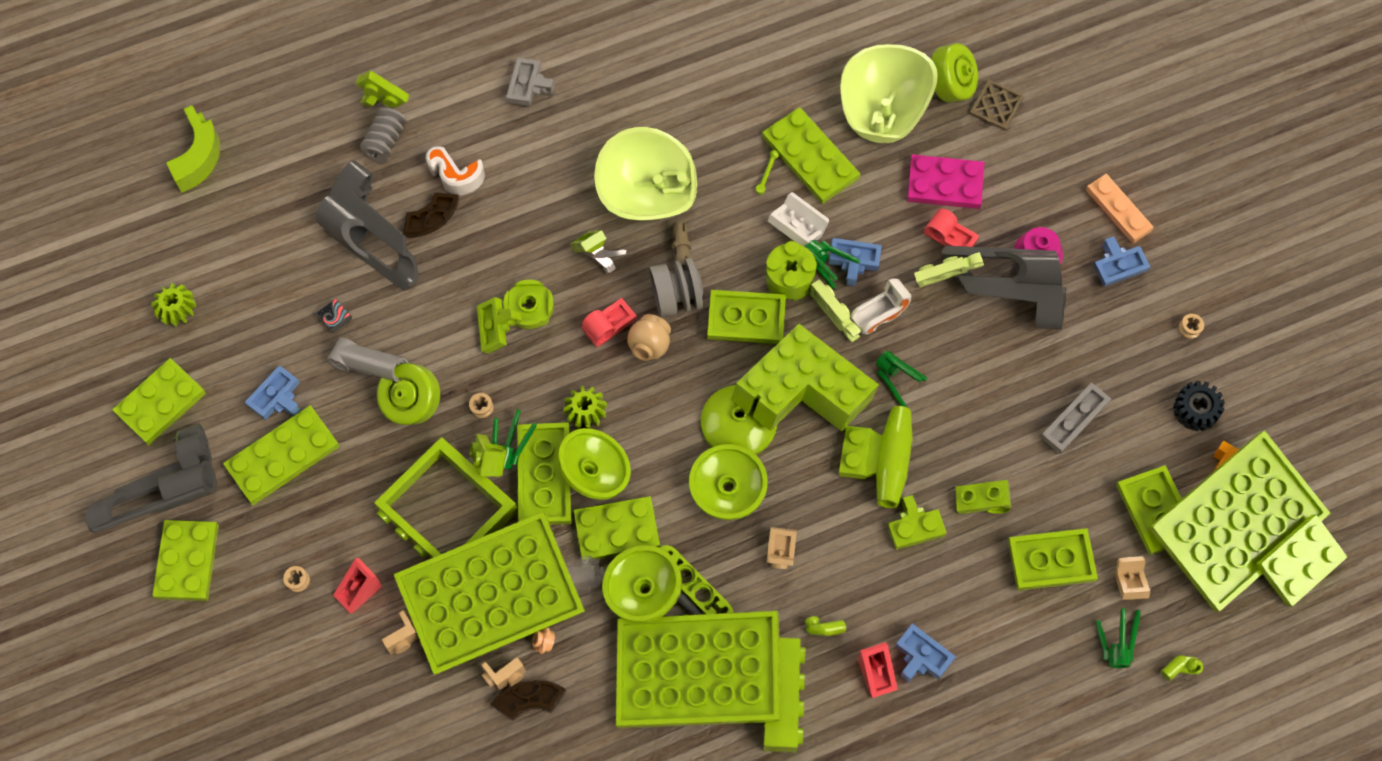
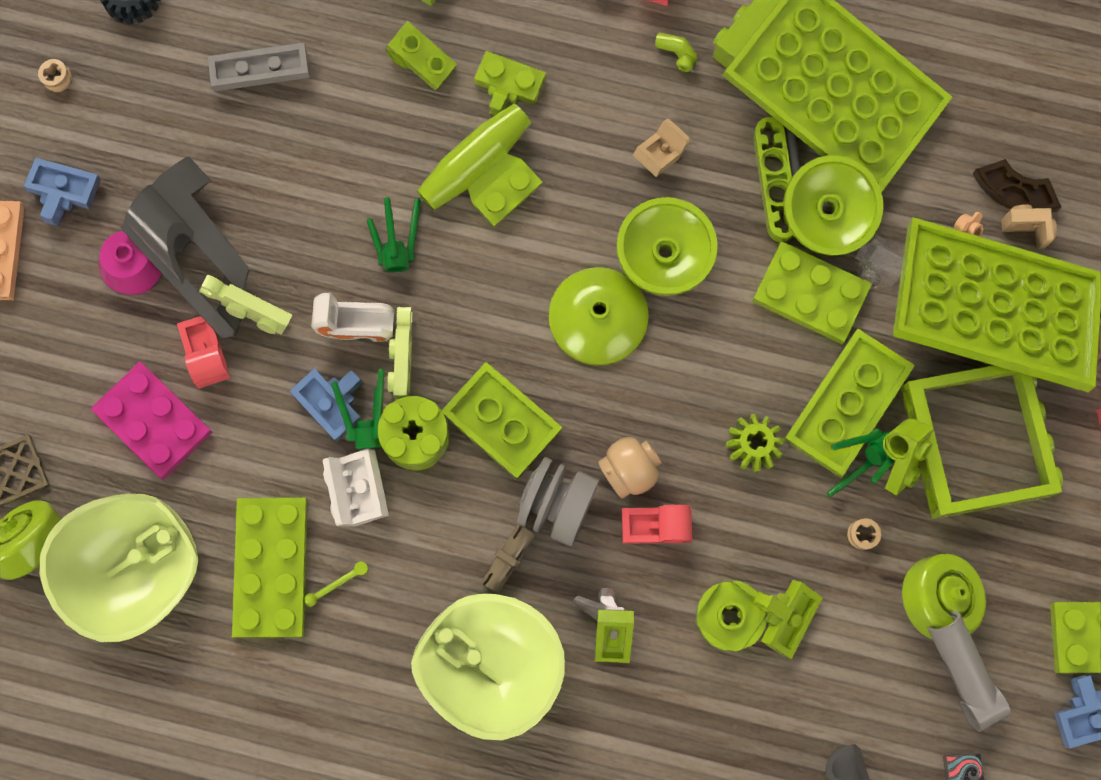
camera: 145 degrees left, 10 degrees up
lime dish [557,428,631,500] -> none
lime piece [731,324,879,432] -> none

